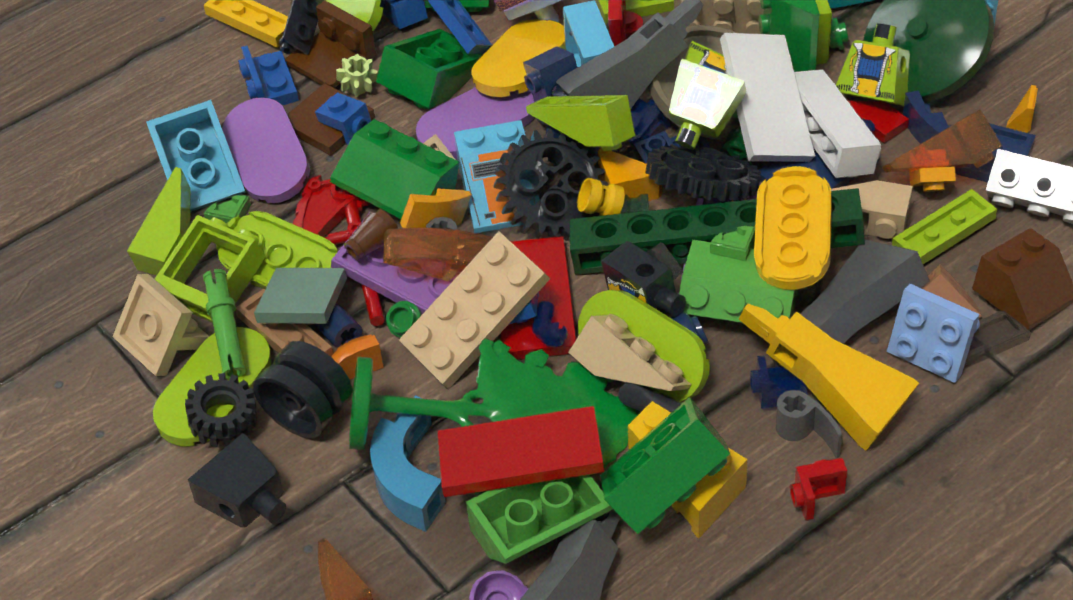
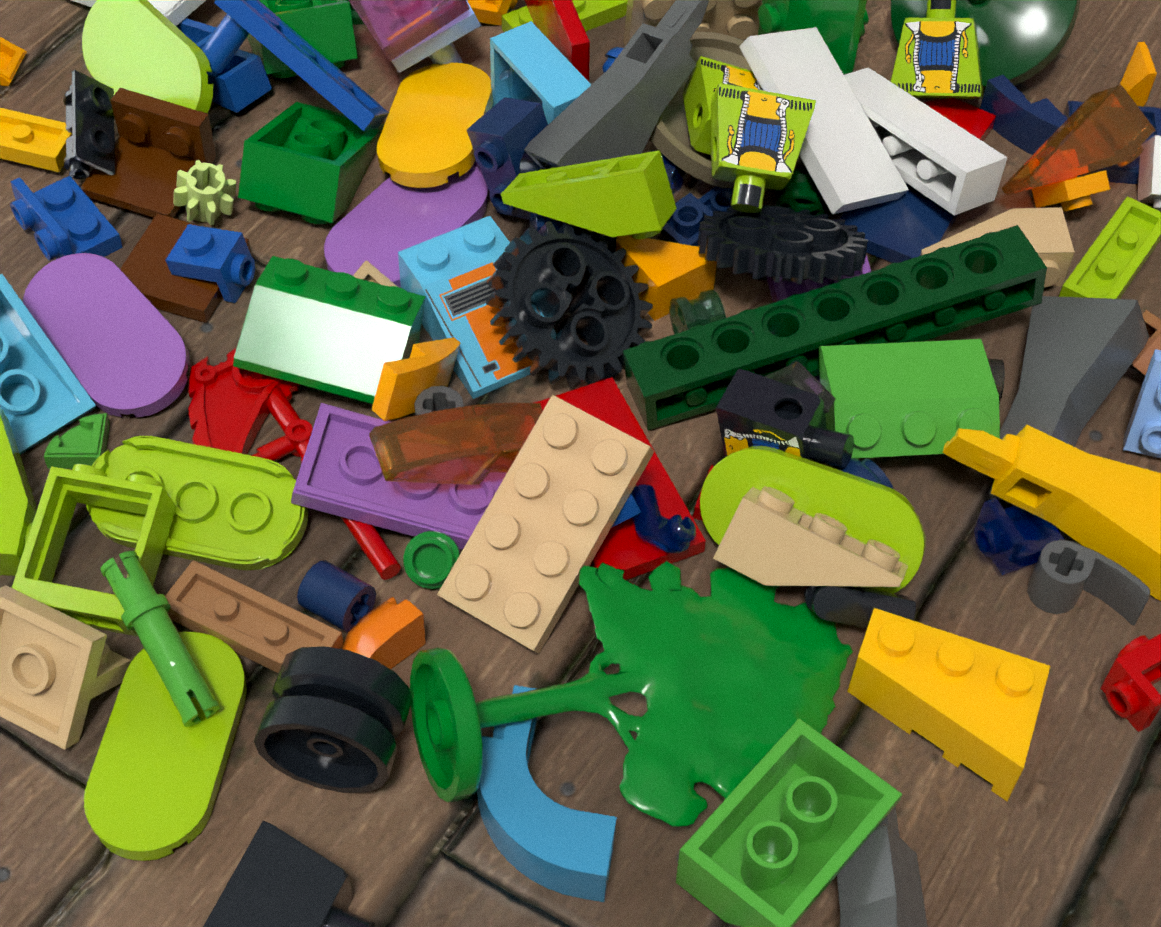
camera: 25 degrees left, 5 degrees up
black tyre [185,373,257,447] -> none
sand green tile [254,268,347,324] -> none
reddish brown cone [344,209,398,260] -> none
red tile [438,406,605,497] -> none
yellow wheel [577,177,625,216] -> none
green slope [600,397,730,534] -> none
bright green tile [710,226,755,261] -> none
yellow tile [754,166,832,290] -> none

